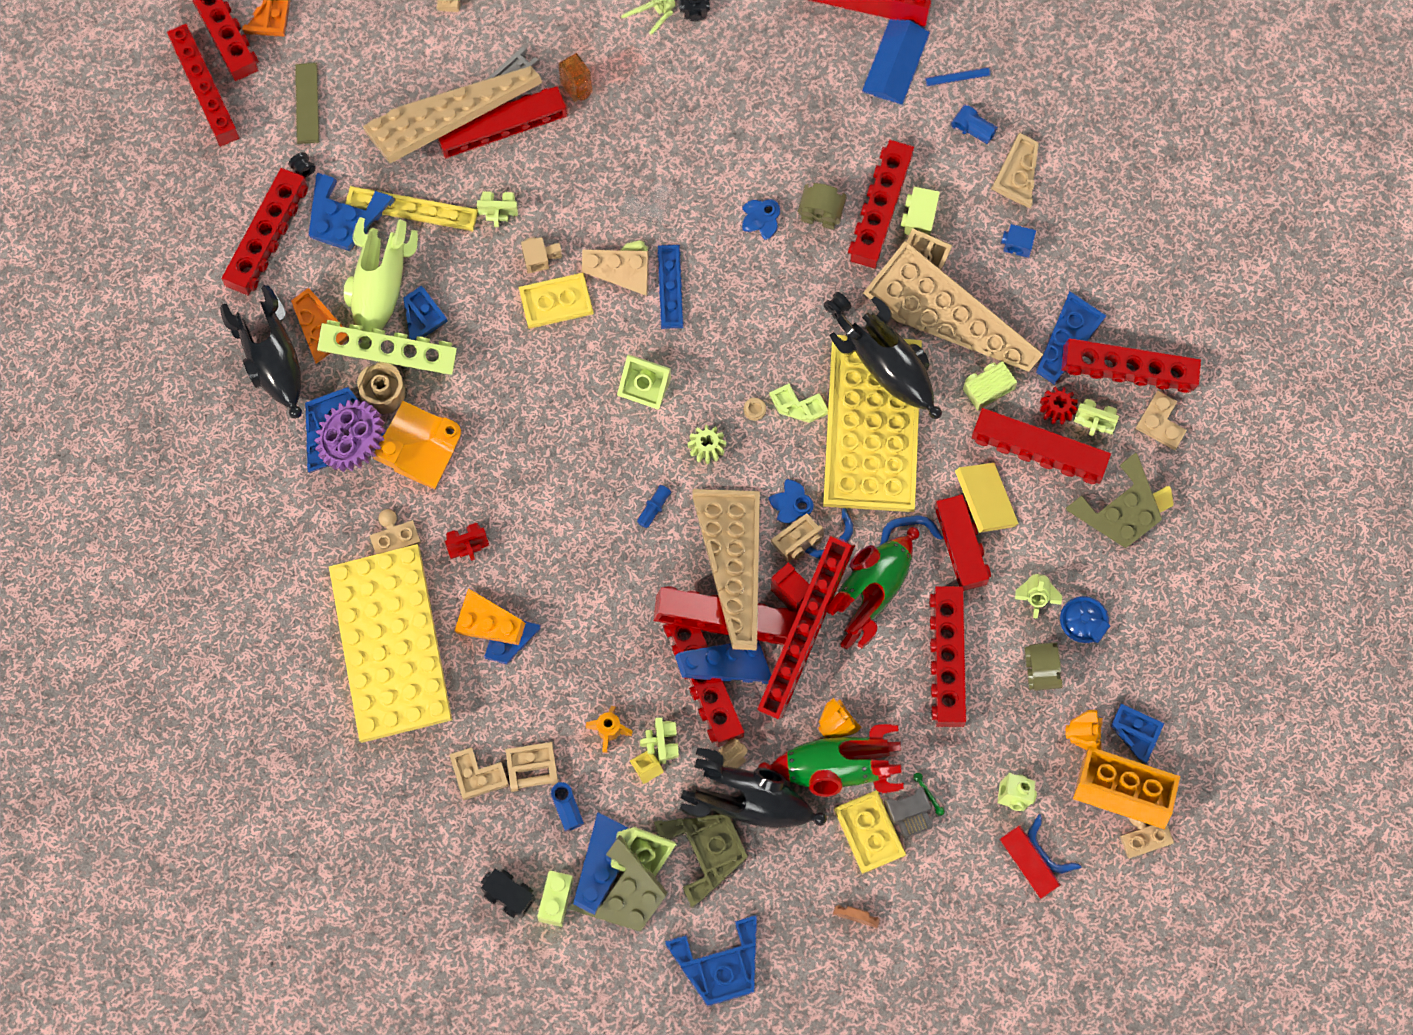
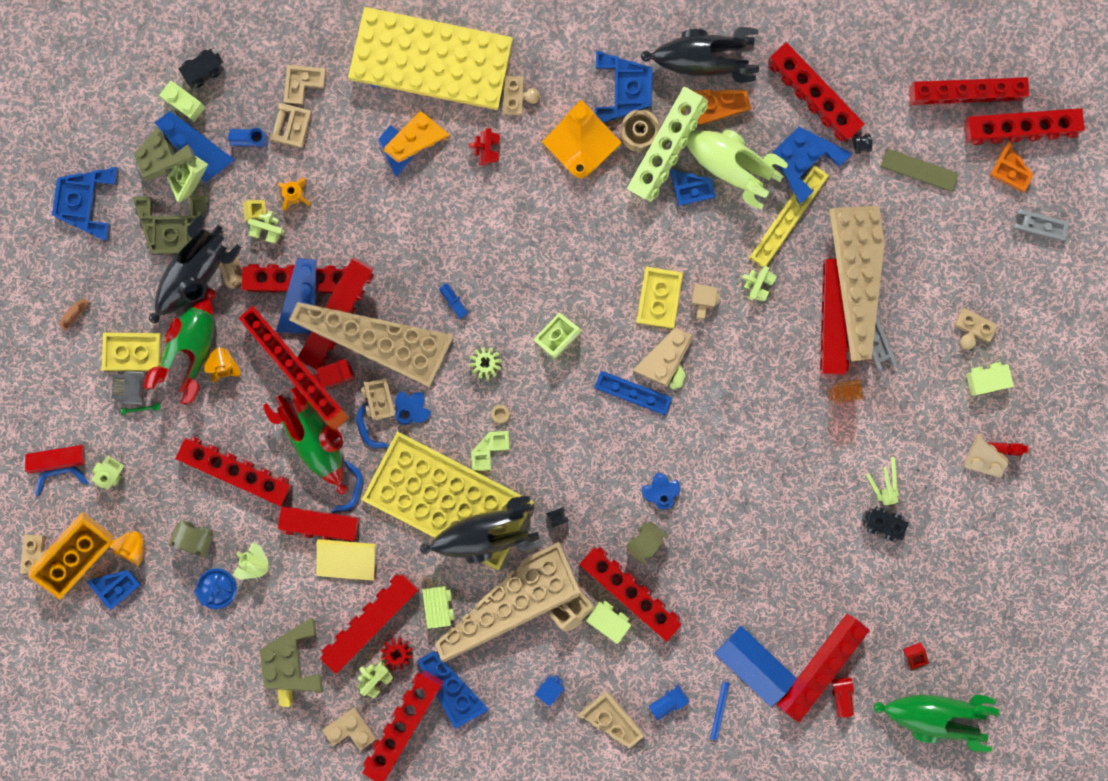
camera: 110 degrees right, 15 degrees up
medium lavender gear [315,400,386,472] -> none

